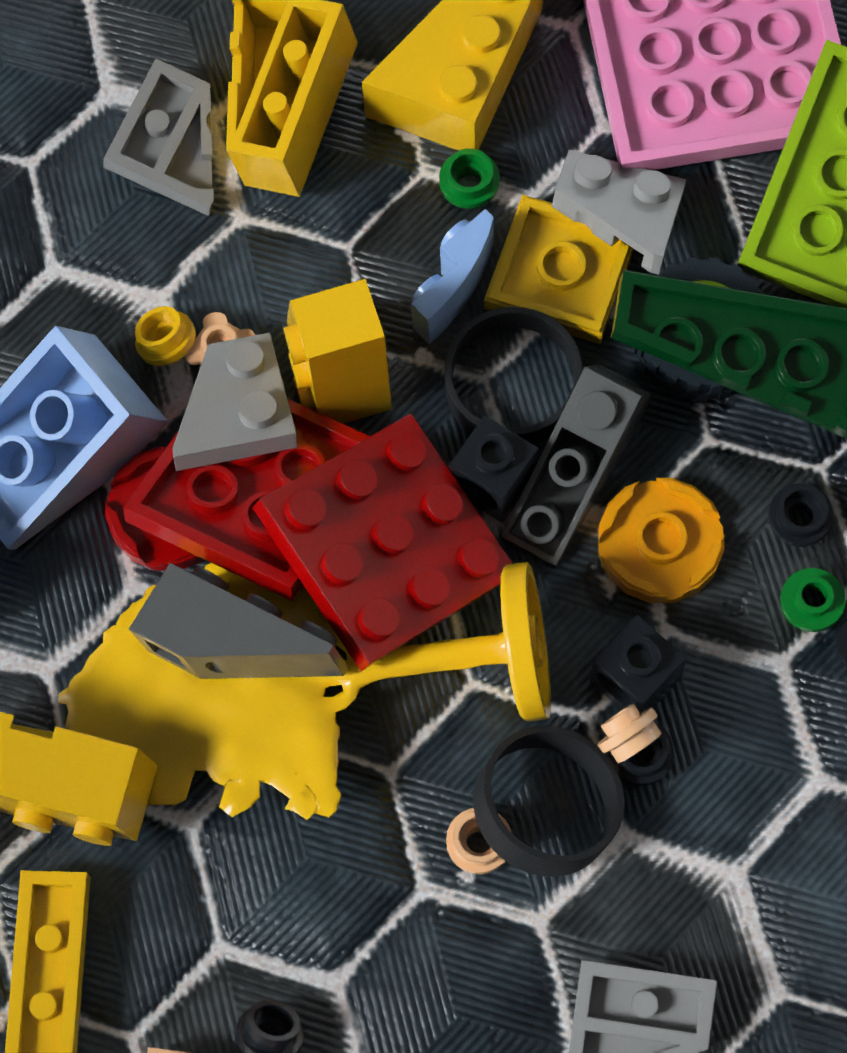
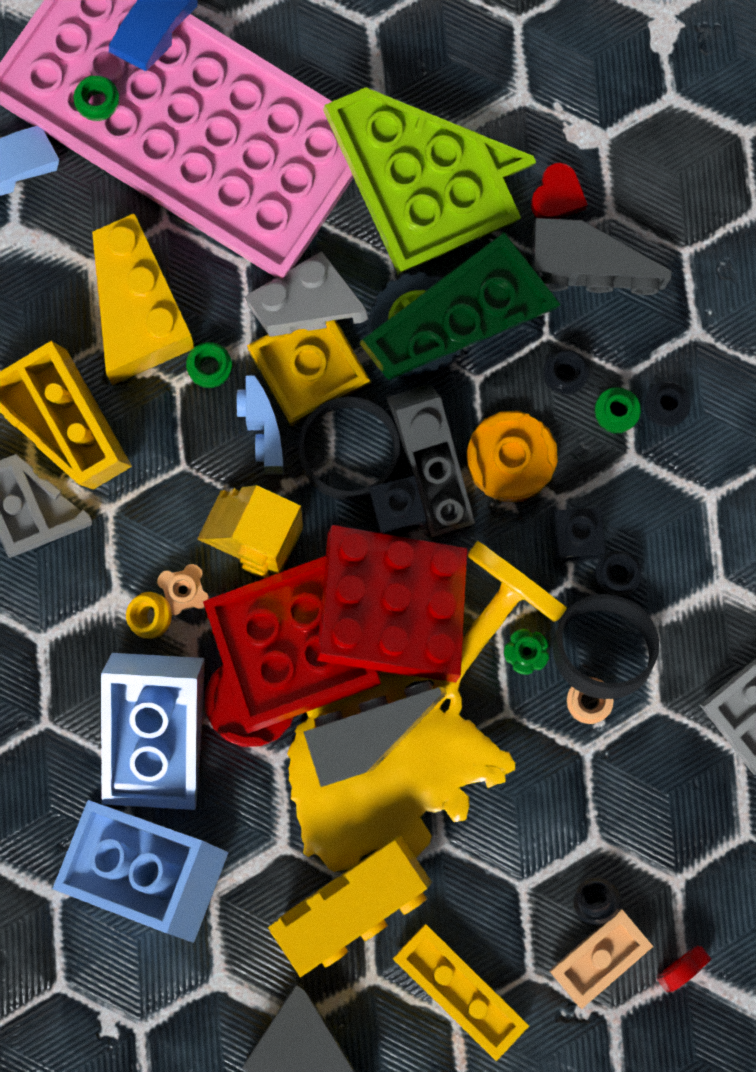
camera: 60 degrees left, 10 degrees up
light grey wing [172,333,297,471] -> none
light nougat plate [597,704,662,763] -> none
none -> green plate [504,629,549,675]

